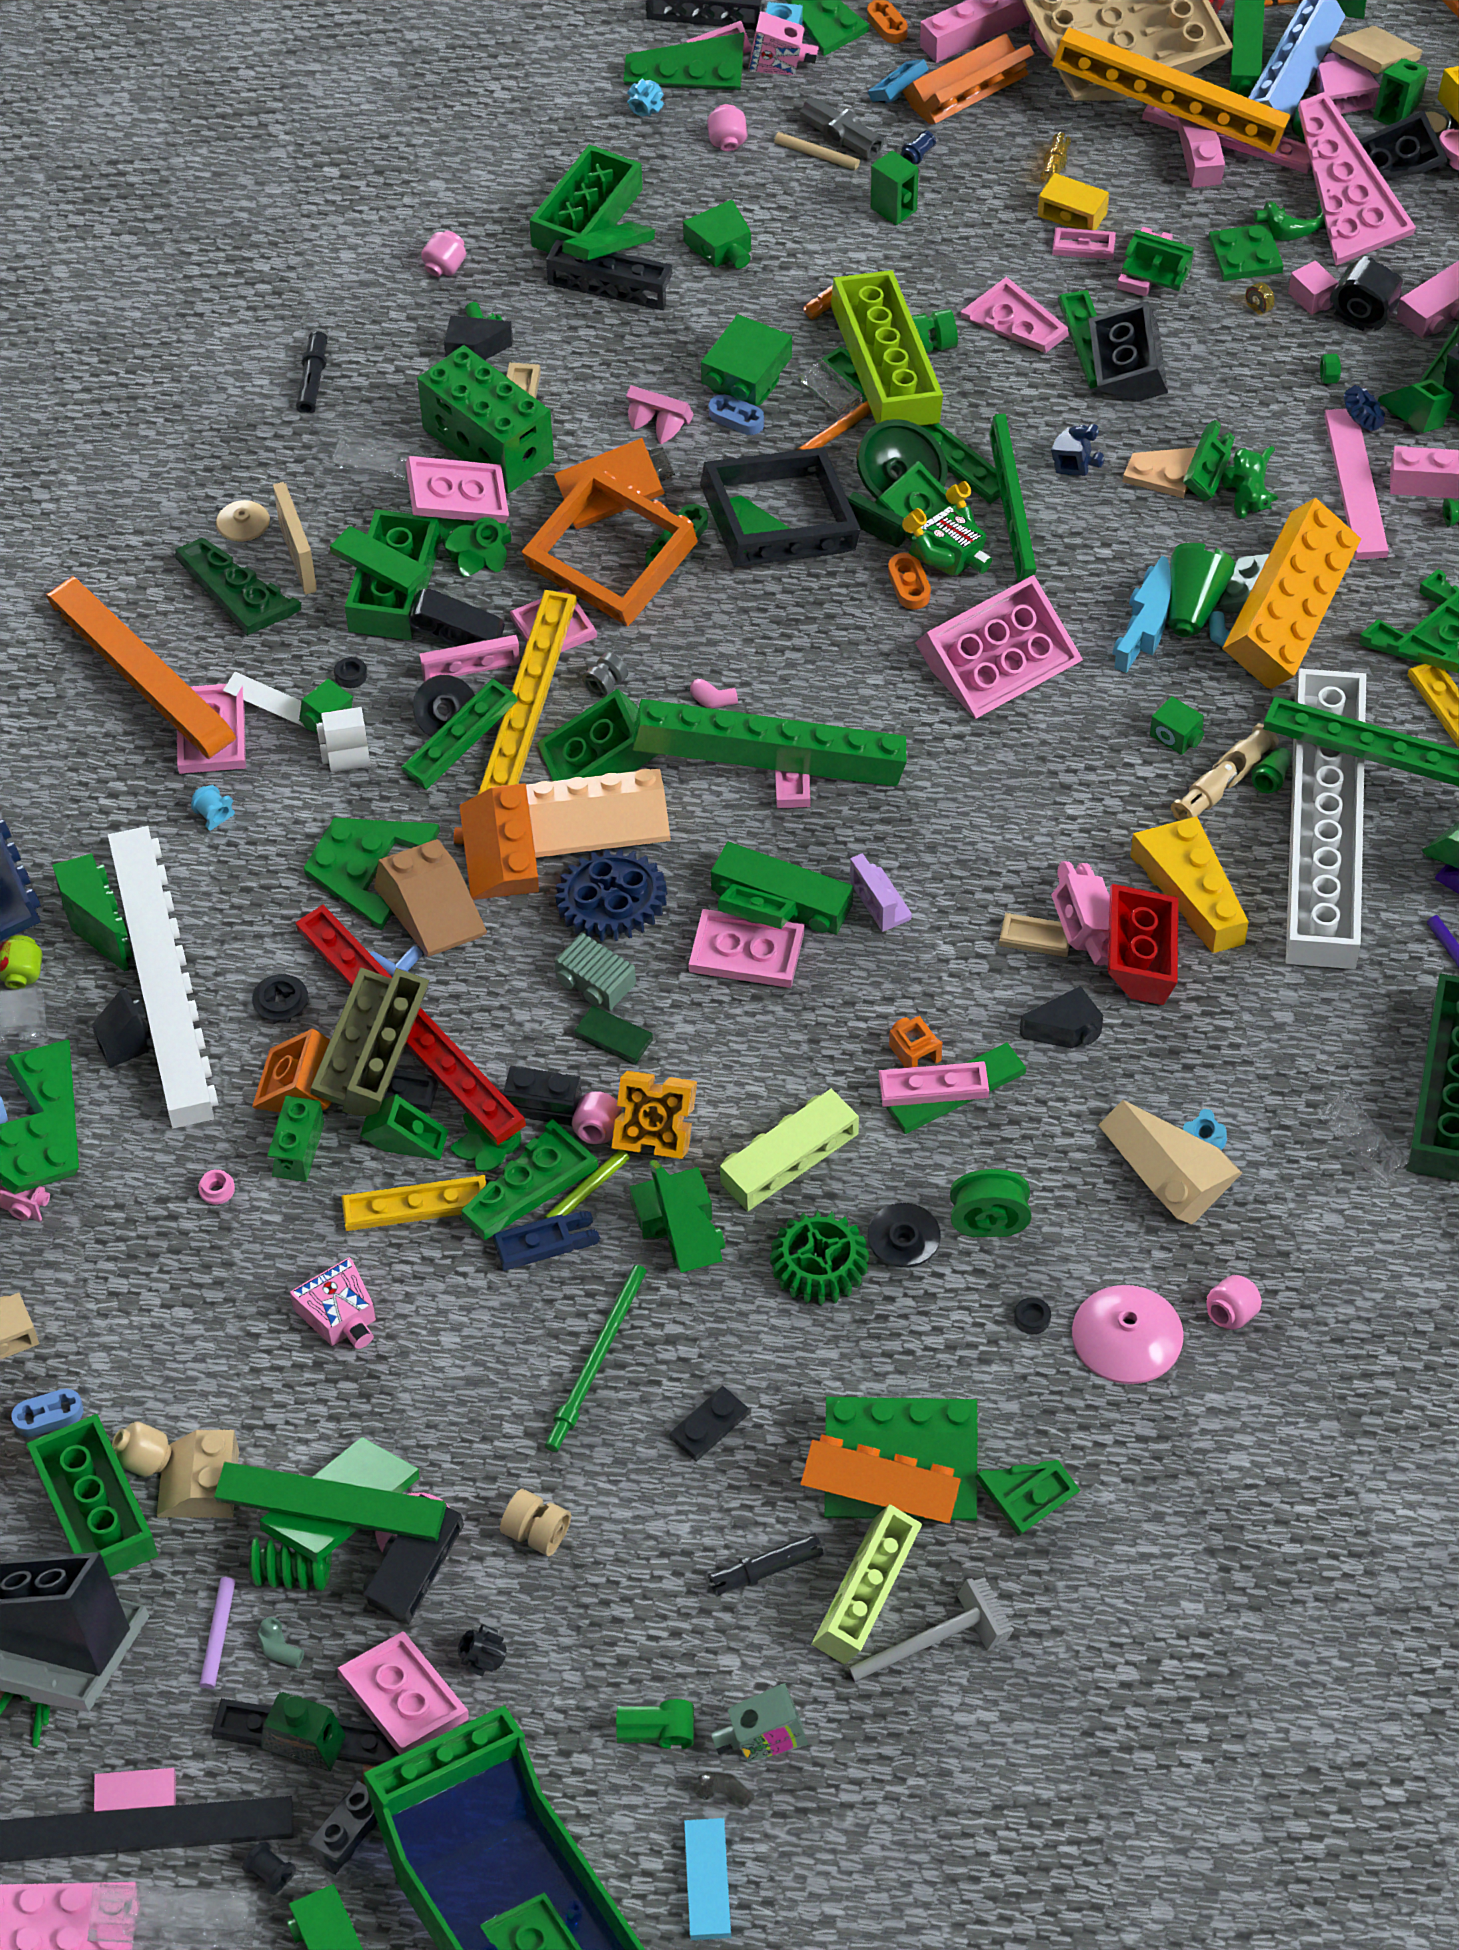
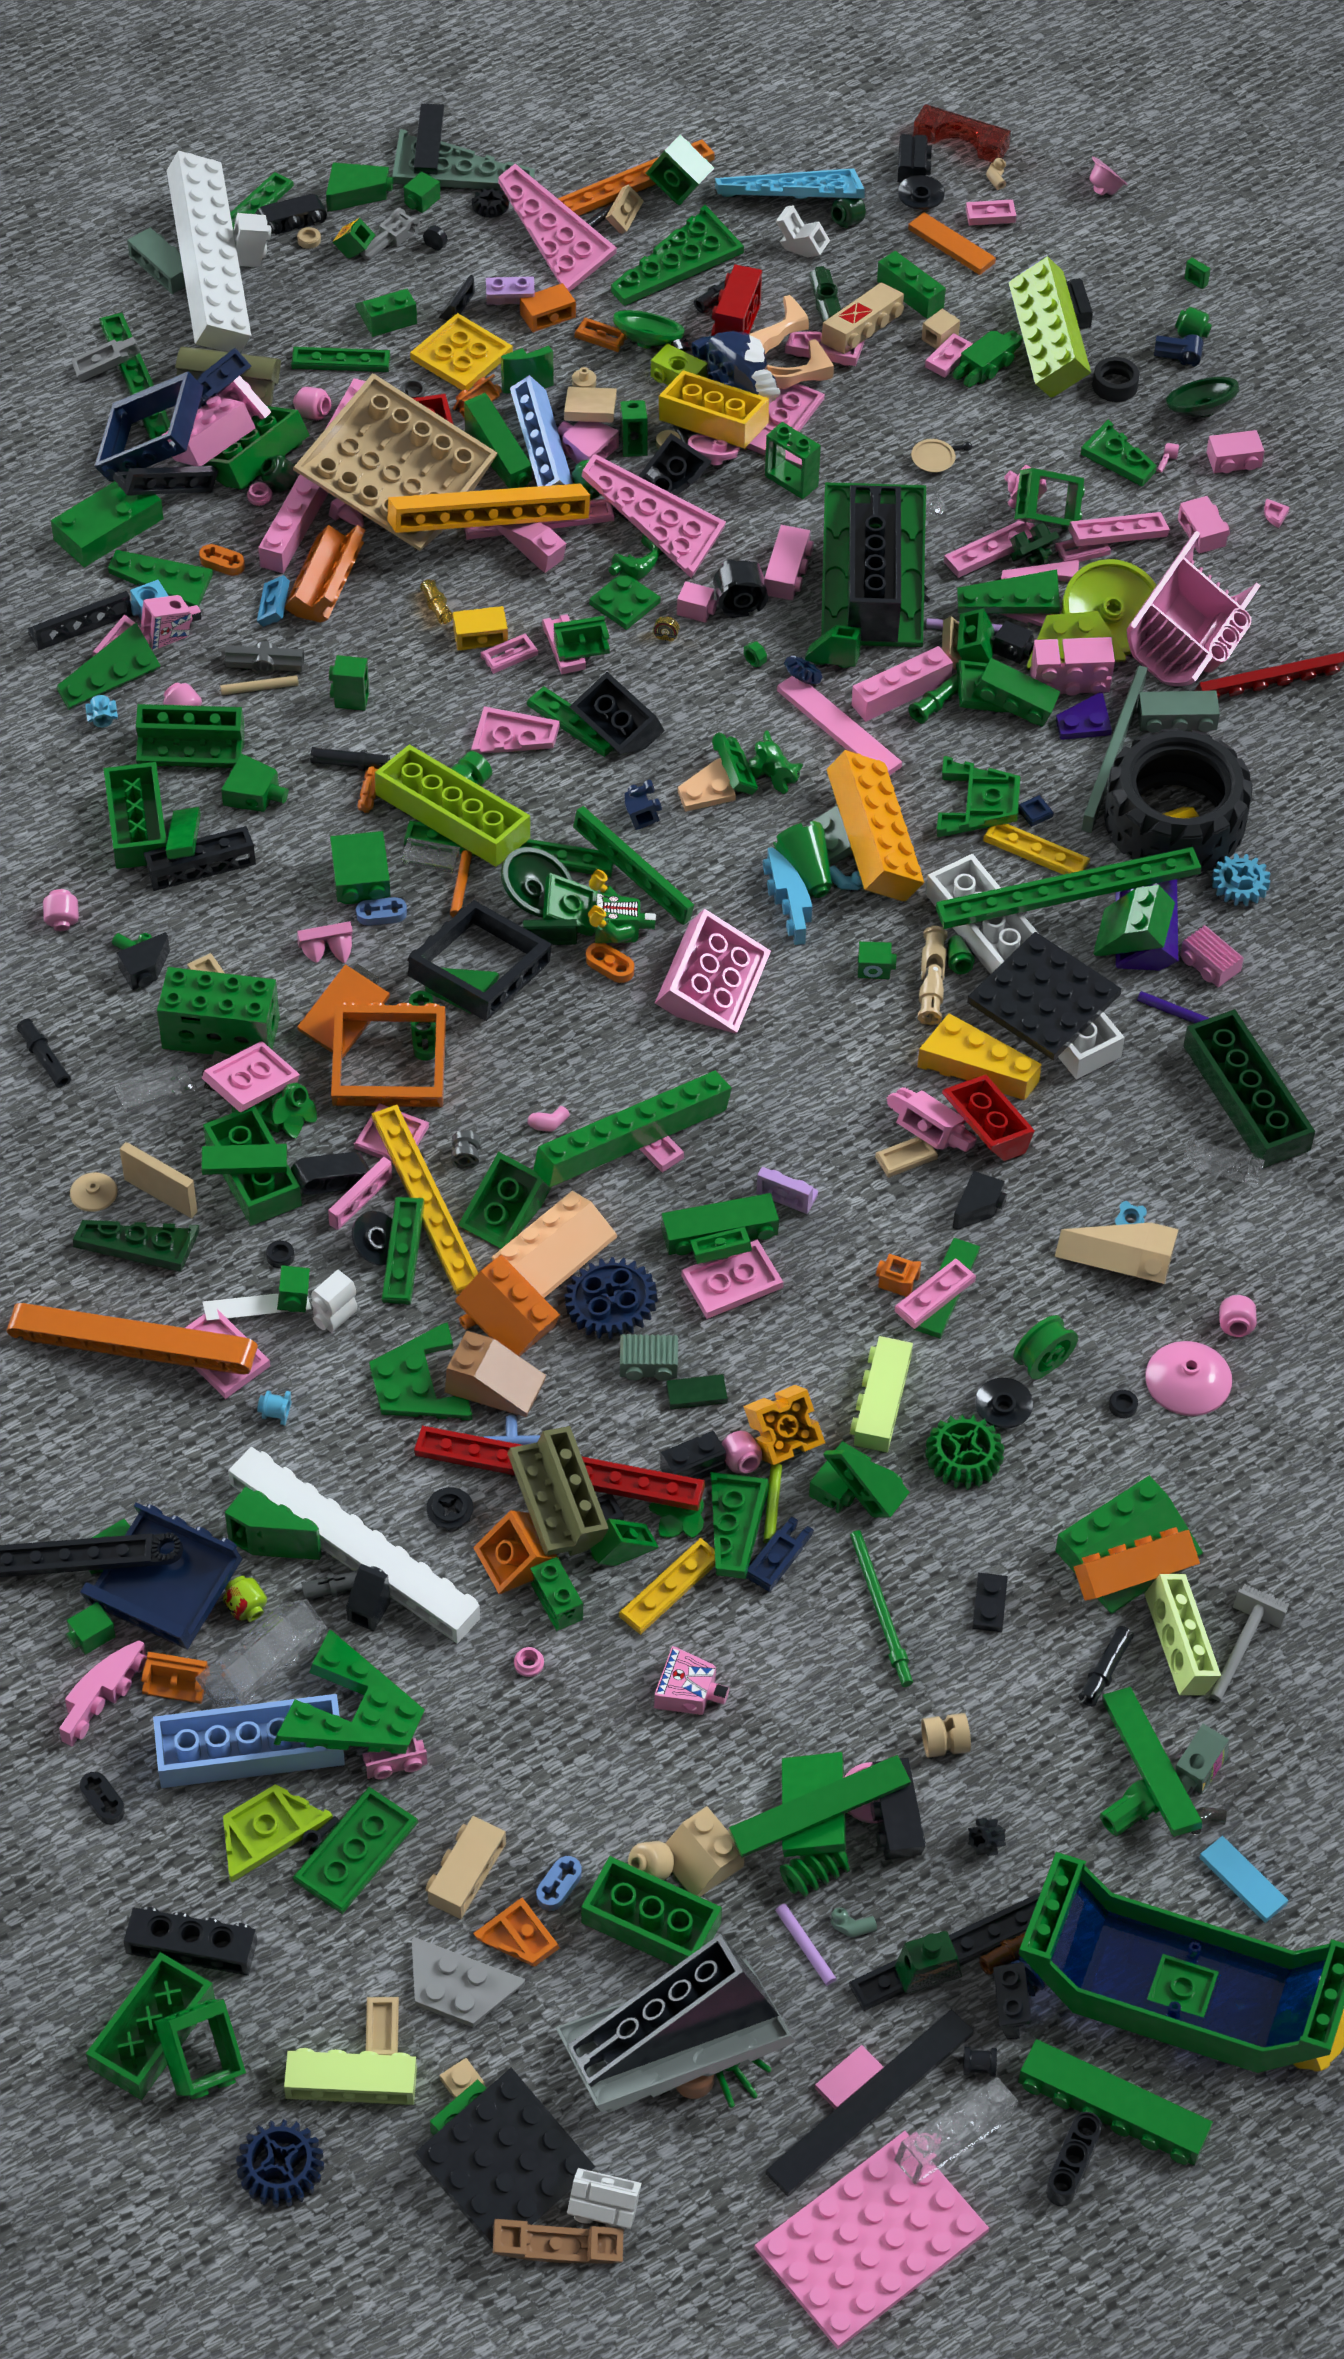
camera: 40 degrees left, 0 degrees up
bright pink plate [338,1631,469,1755] -> none
dark blue pin [901,130,936,165] -> none
green wing [975,1460,1081,1536] -> none
none -> green brick [135,704,244,768]
none -> dark grey pin [301,1570,358,1601]
none -> black pin [310,747,390,771]
none -> tan tile [572,367,596,388]
none -> black plate [967,932,1121,1061]
none -> green tile [1102,1687,1202,1837]

